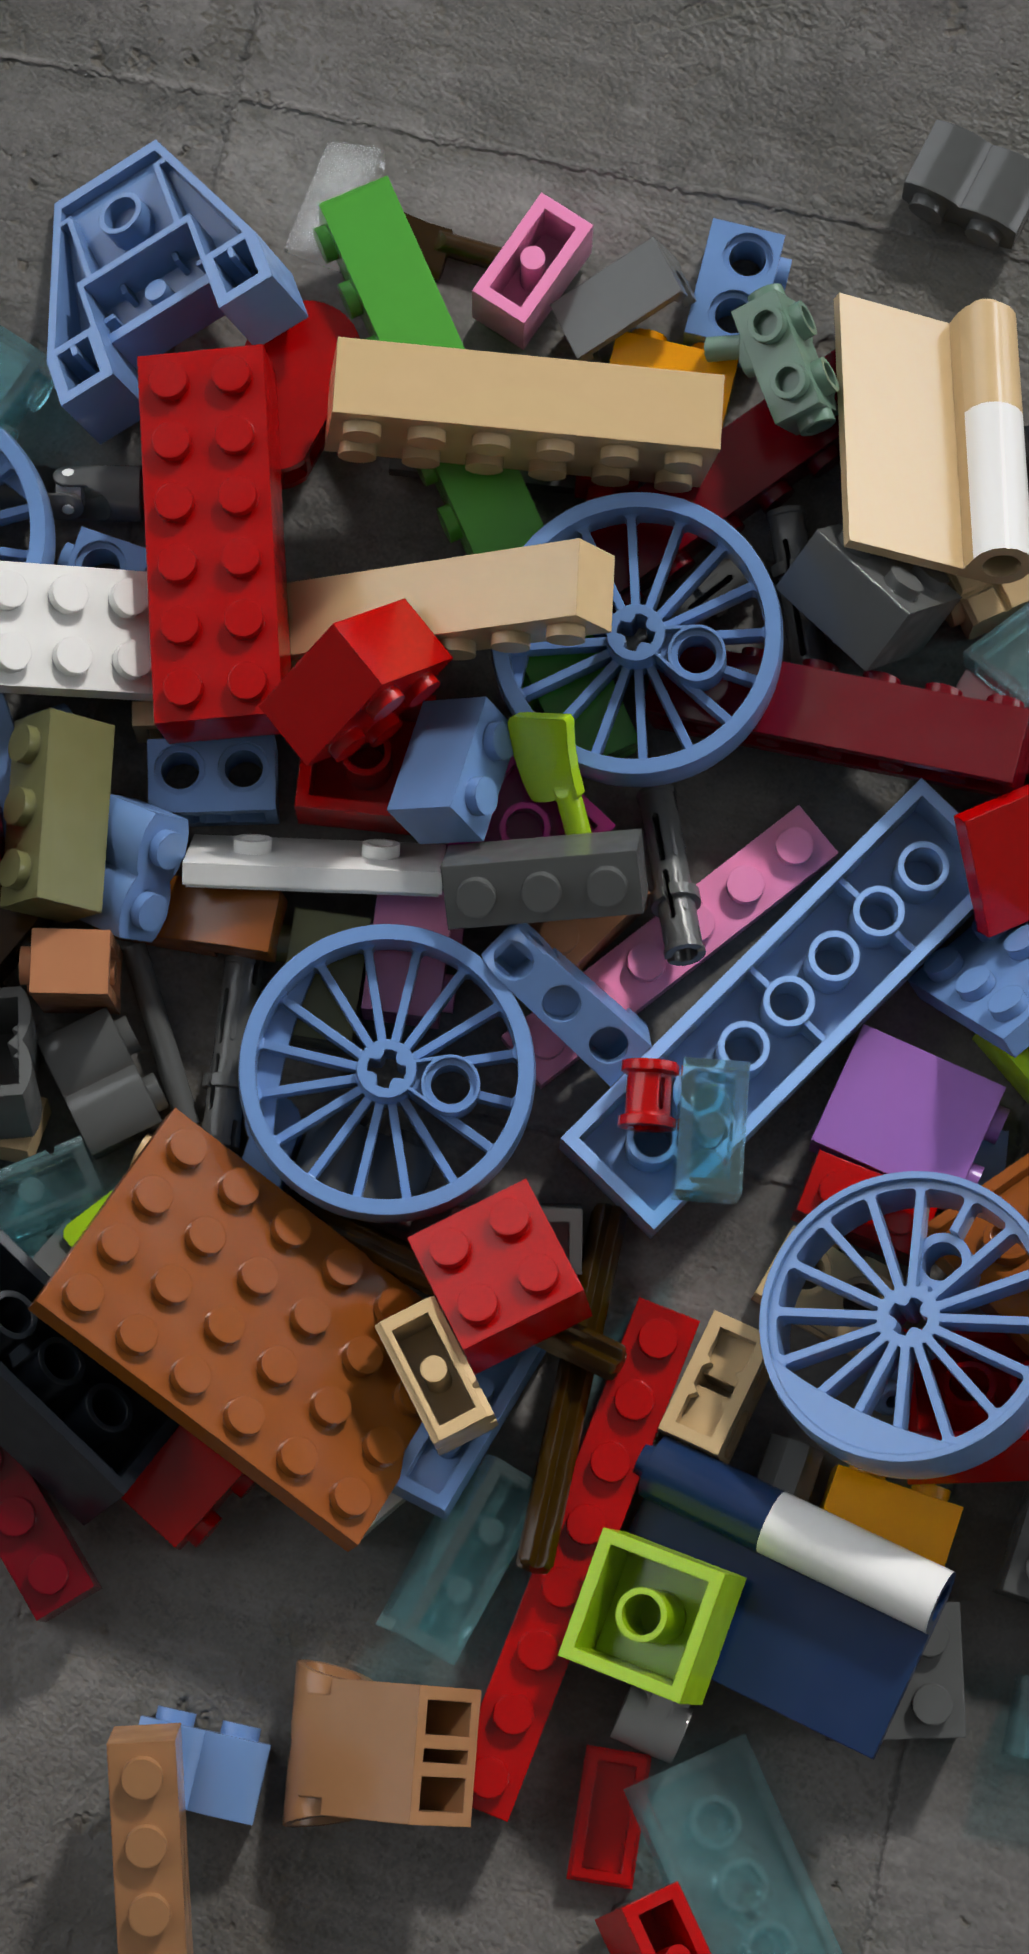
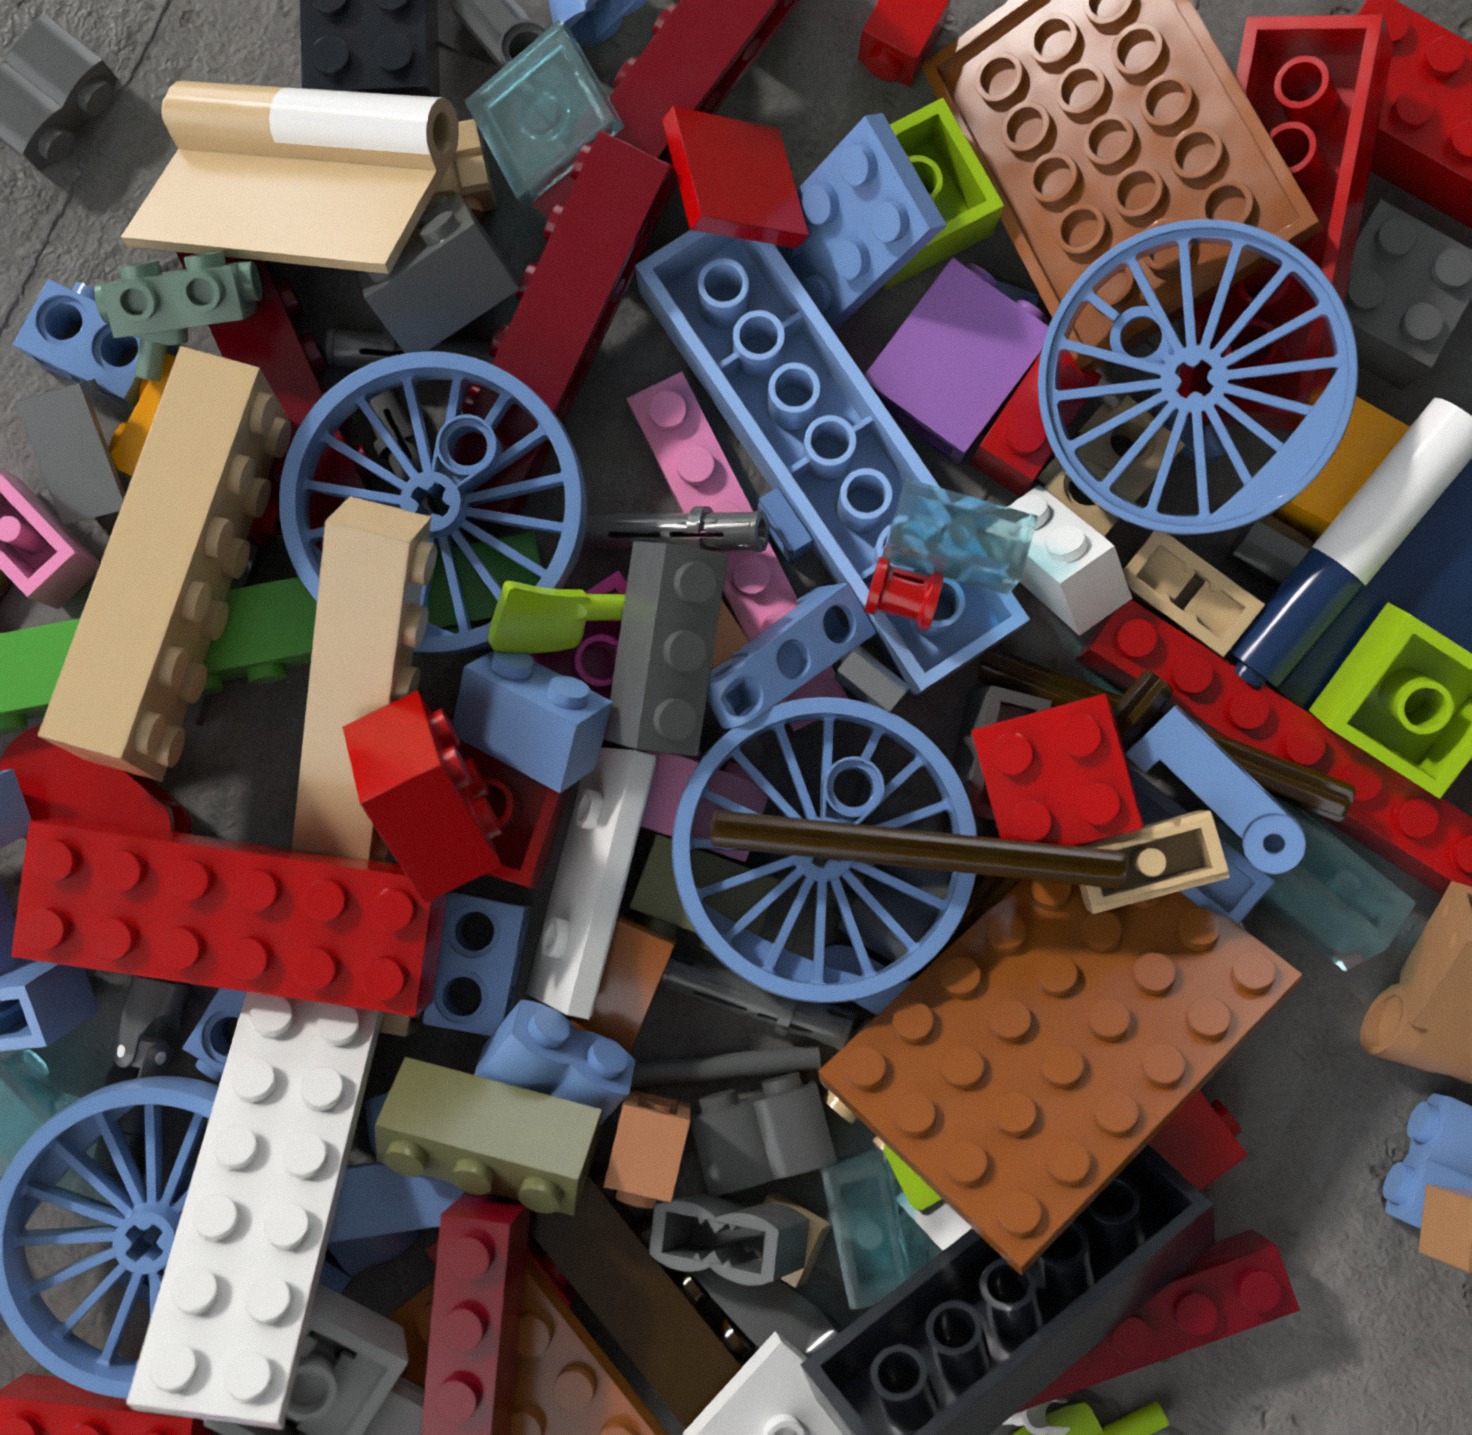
camera: 75 degrees left, 5 degrees up
none -> dark brown axle [710,810,1127,889]
none -> medium blue tile [757,487,813,563]
none -> dark grey slope [834,646,910,713]
none -> white brick [988,485,1132,636]
none -> medium blue leg [1125,705,1306,874]

